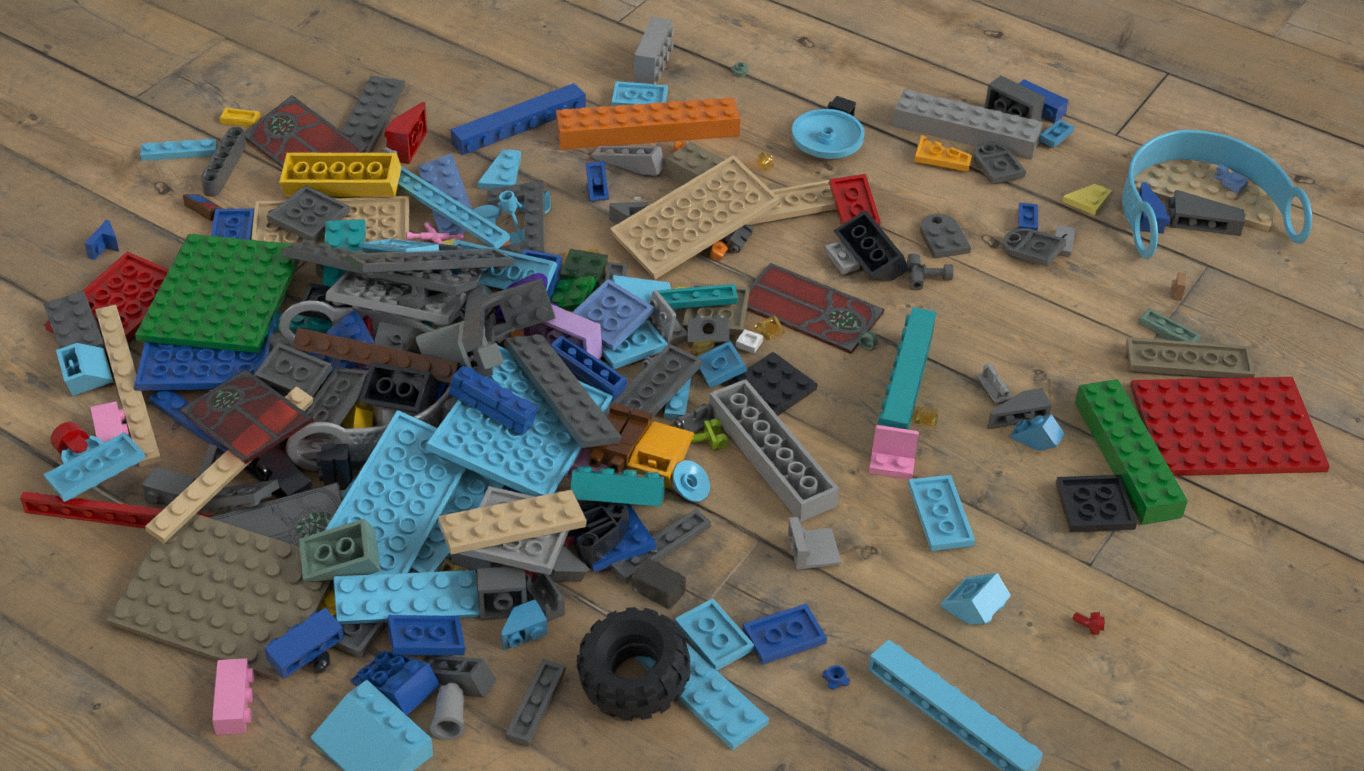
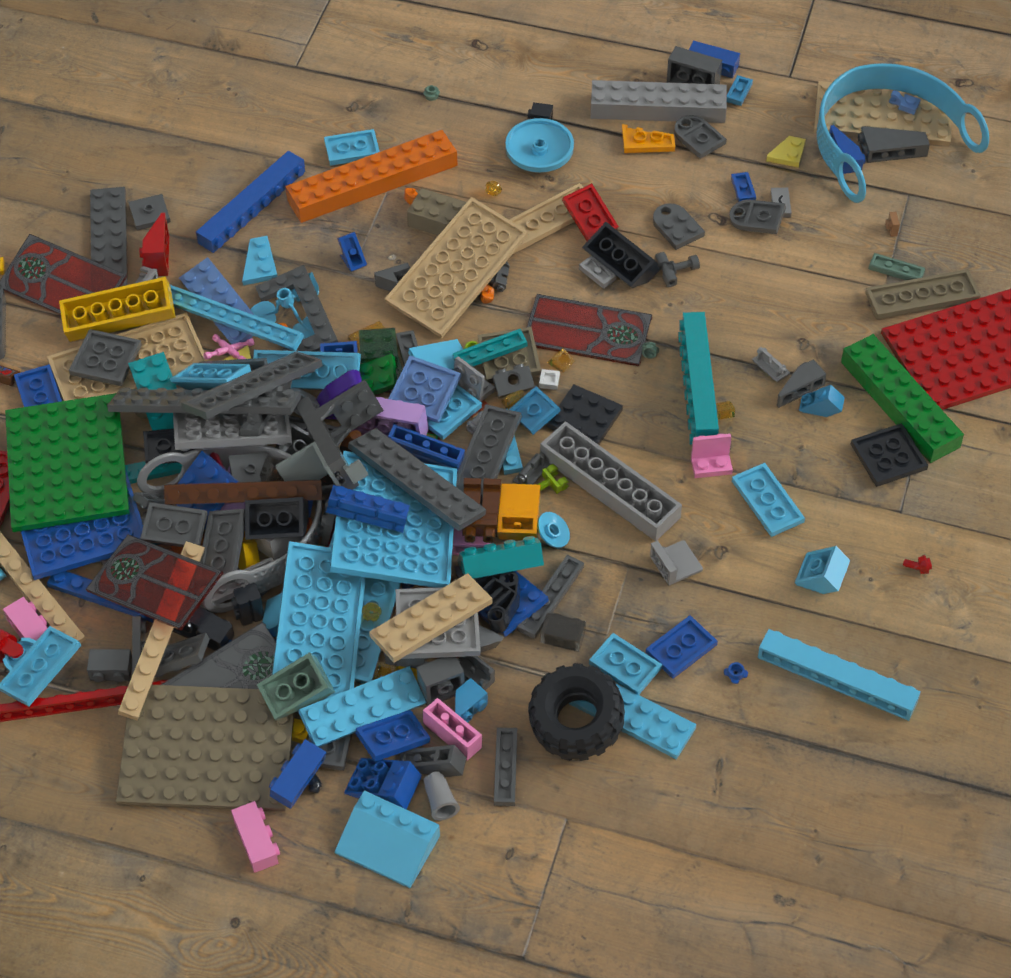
camera: 15 degrees left, 10 degrees up
light grey slope [591,146,666,176] -> none
light grey brick [634,17,674,84] -> none
none -> dark grey plate [128,194,171,230]
none -> clear yellow plate [362,602,381,621]
none -> bright pink brick [423,698,482,761]

